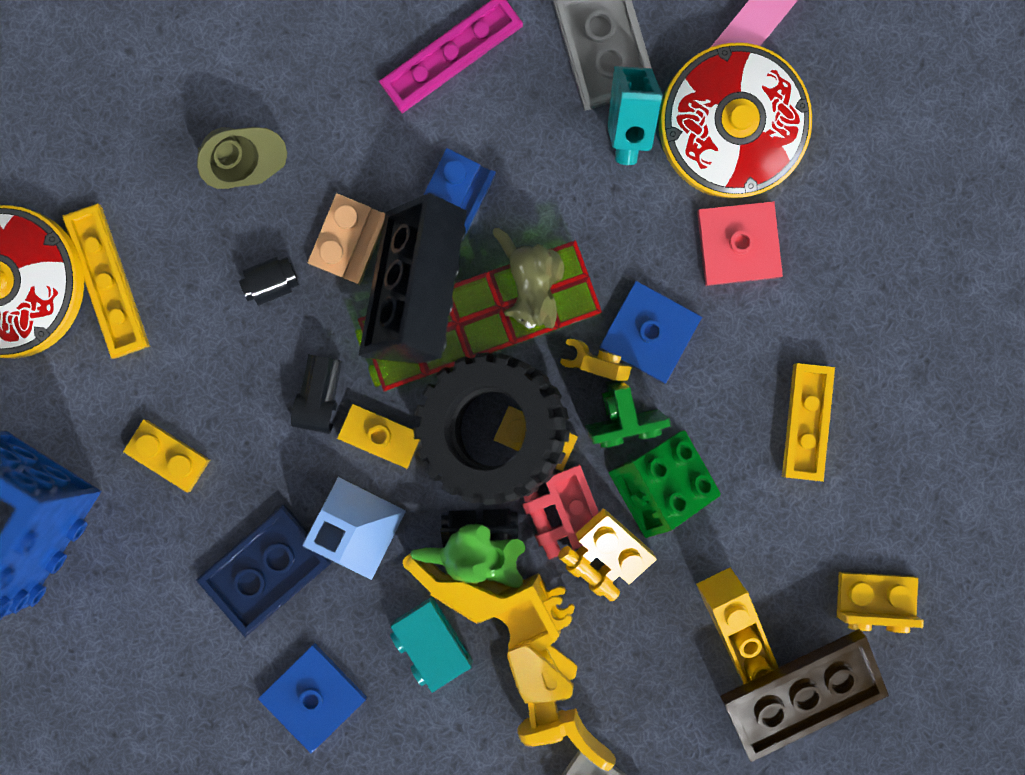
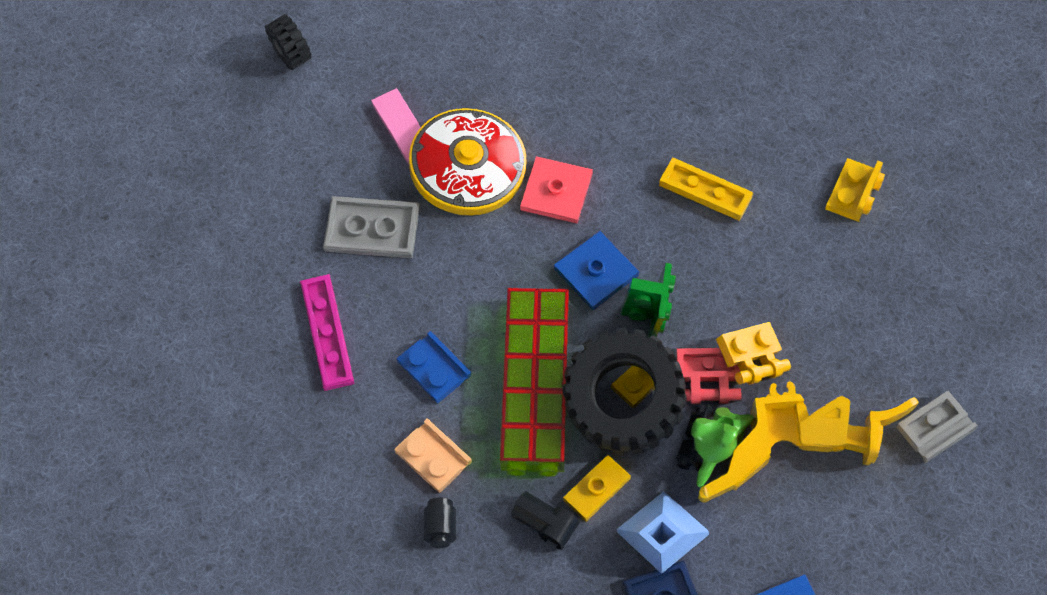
camera: 65 degrees left, 25 degrees down
olive piece [197,127,287,189] -> none
black slope [358,193,467,364] -> none
teal brick [390,597,473,693] -> none
olive animal [493,228,564,328] -> none
yellow plate [560,339,632,381] -> none
teal torso [608,66,662,165] -> none
green bracket [608,430,720,538] -> none
yellow slope [696,567,779,684] -> none
dark brown plate [720,629,889,762] -> none

